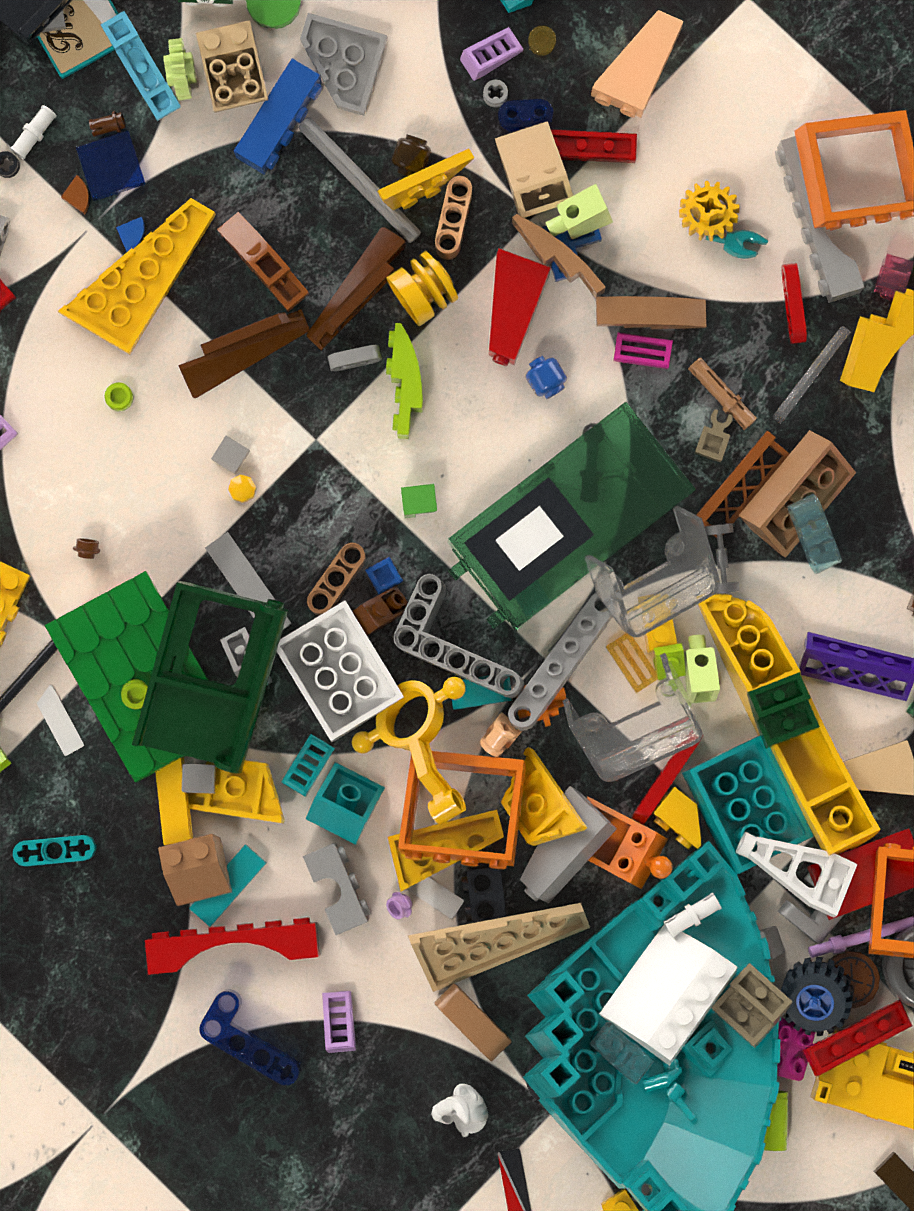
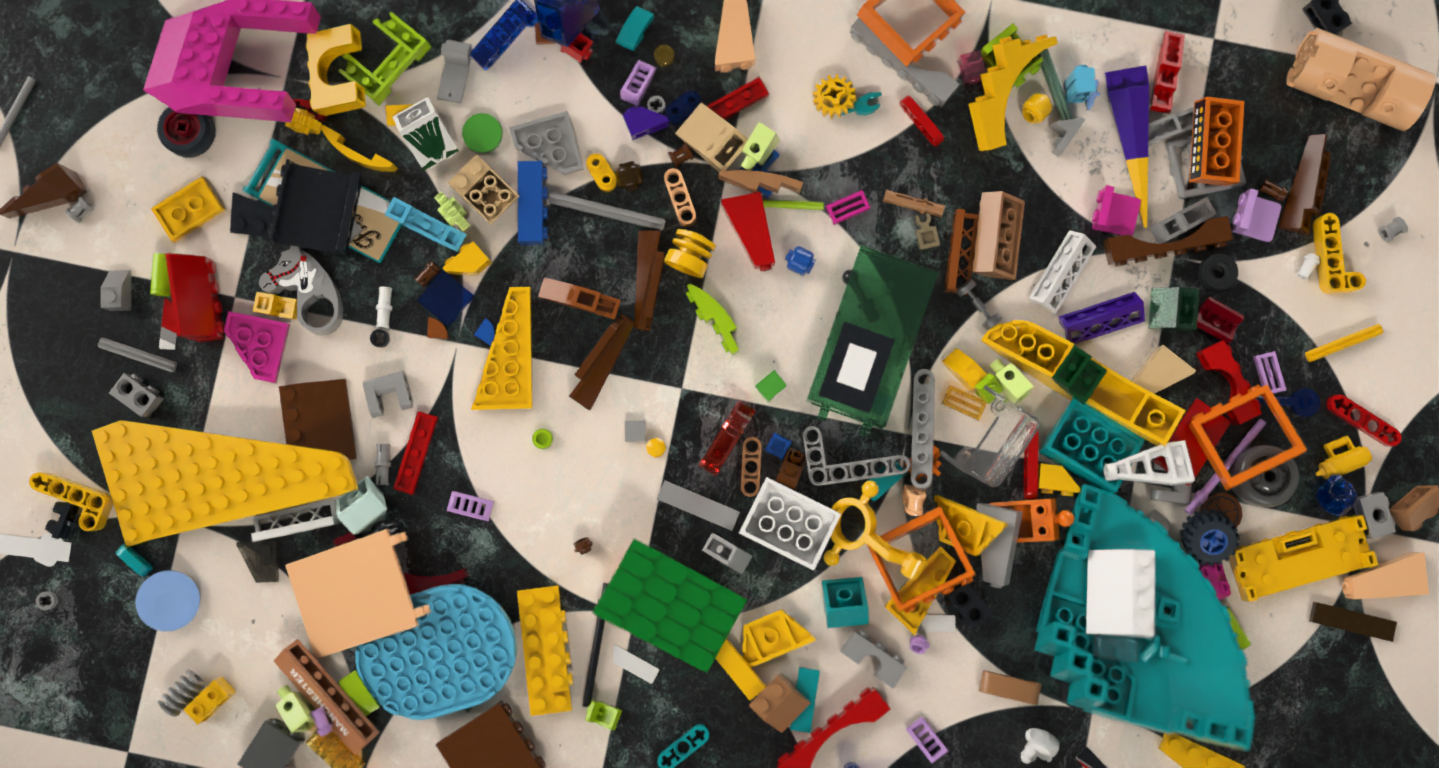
camera: 35 degrees left, 0 degrees up
lime tile [121,679,148,709] -> none
dark green piece [132,581,288,773] -> none
light grey slope [182,764,216,794] -> none
teal slope [281,734,335,797] -> none
light grey beam [328,345,382,371] -> none
yellow wing [377,148,475,210] -> none
tan wing [408,903,590,992] -> none
clear windscreen [585,506,720,638] -> none
medium nougat slope [596,296,706,329] -> none
white pin [663,893,722,937] -> none
dark tan slope [711,963,793,1048] -> none
clear tile [773,326,851,424] -> none
clear light blue beam [787,494,842,574] -> none
red tile [803,1000,913,1076] -> none
none -> yellow slope [443,242,492,276]
none -> yellow plate [586,153,617,192]
none -> dark purple slope [622,106,669,141]
none -> reddish brown bush [668,143,694,169]
none -> clear red arch [698,400,756,476]
none -> lime bar [763,199,824,210]
none -> white fence [1029,230,1096,315]

